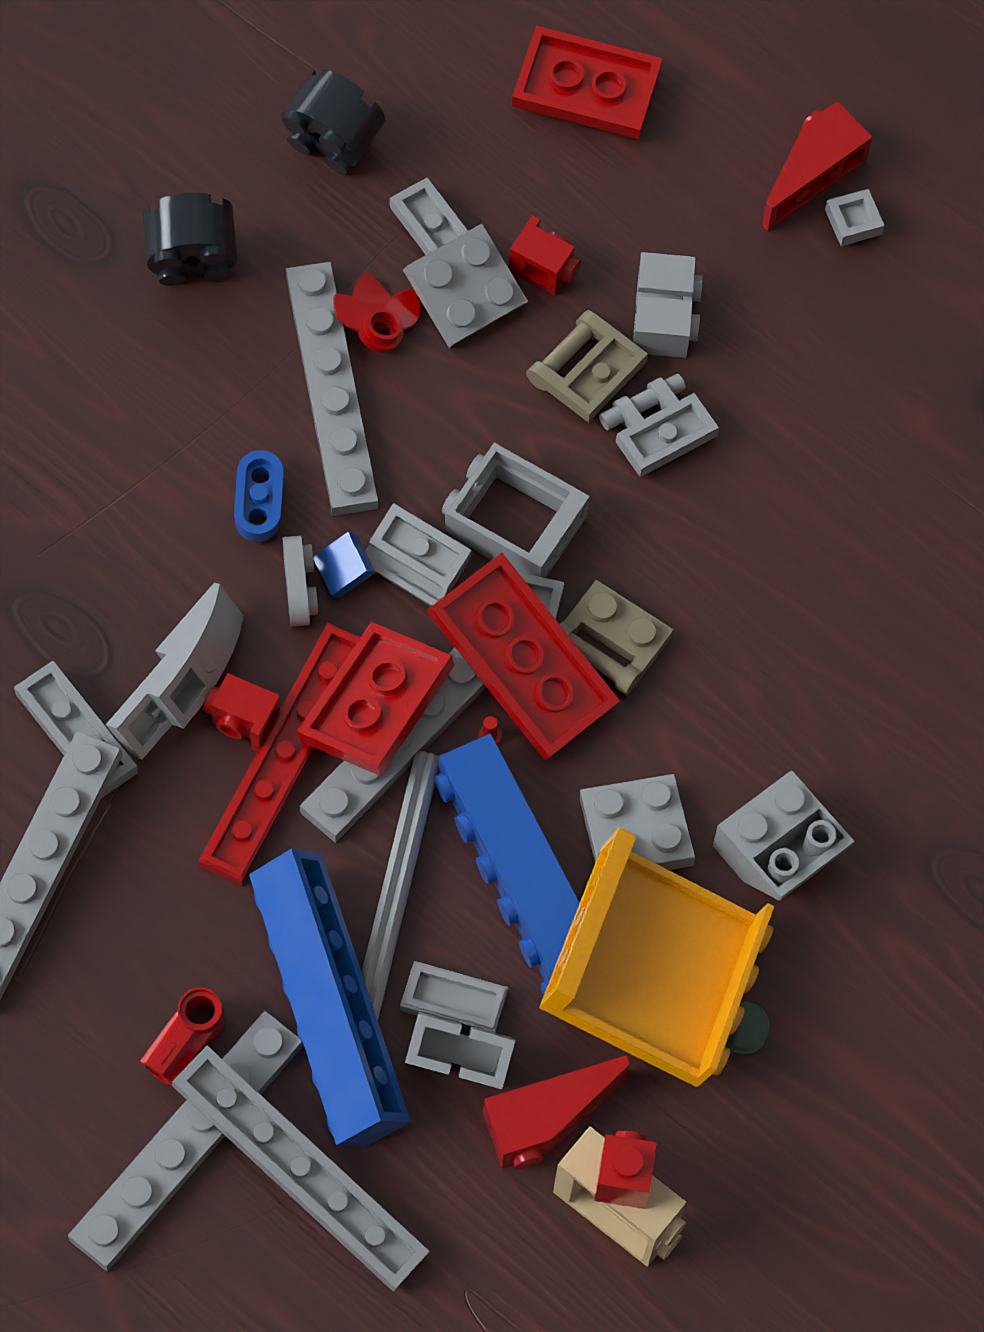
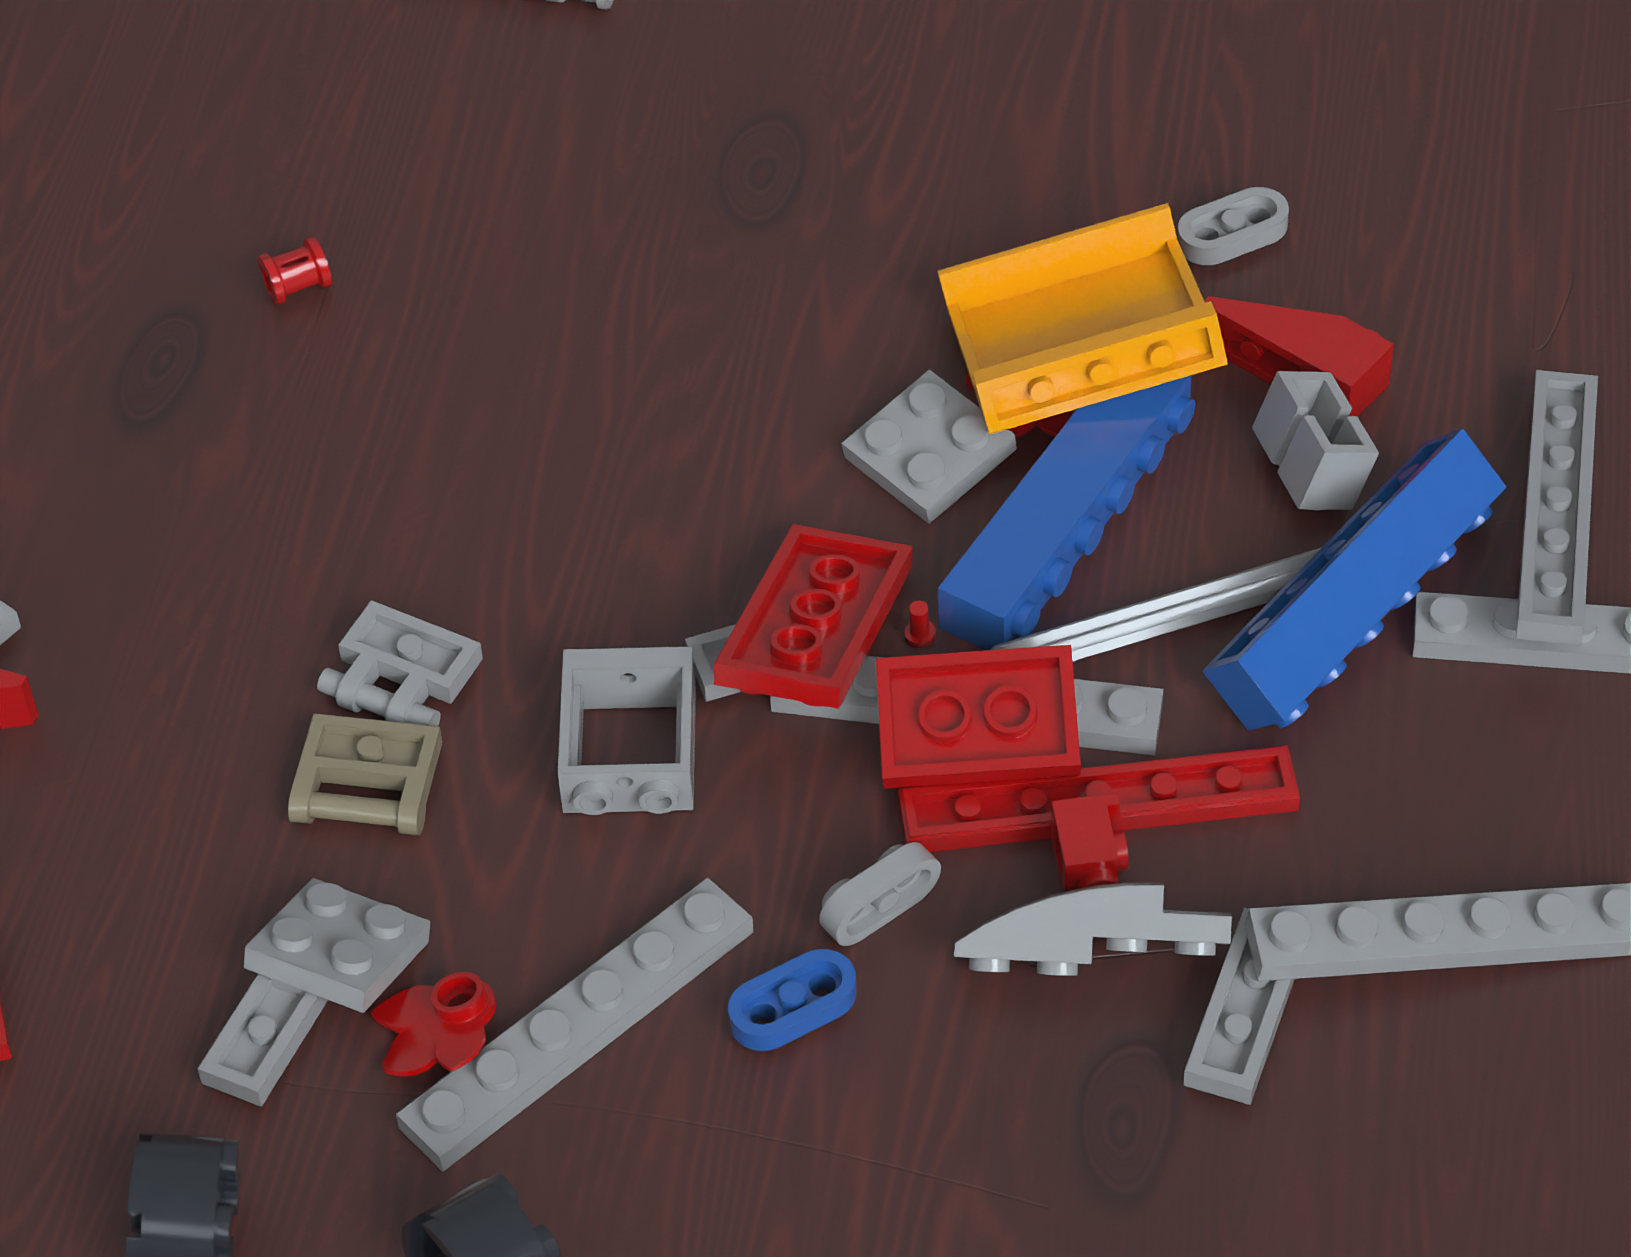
camera: 115 degrees left, 15 degrees down
red piece [140,987,226,1088] -> none
blue tile [313,532,375,598] -> none
light grey plate [365,503,474,606] -> none
light grey tile [400,961,508,1033] -> none
red brick [508,216,582,296] -> none
tan window [553,1126,687,1267] -> none
dark tan plate [560,580,674,696] -> none
red brick [594,1131,657,1209] -> none
light grey piece [633,252,703,358] -> none
light grey slope [713,770,855,901] -> none
none -> light grey plate [1177,187,1289,265]

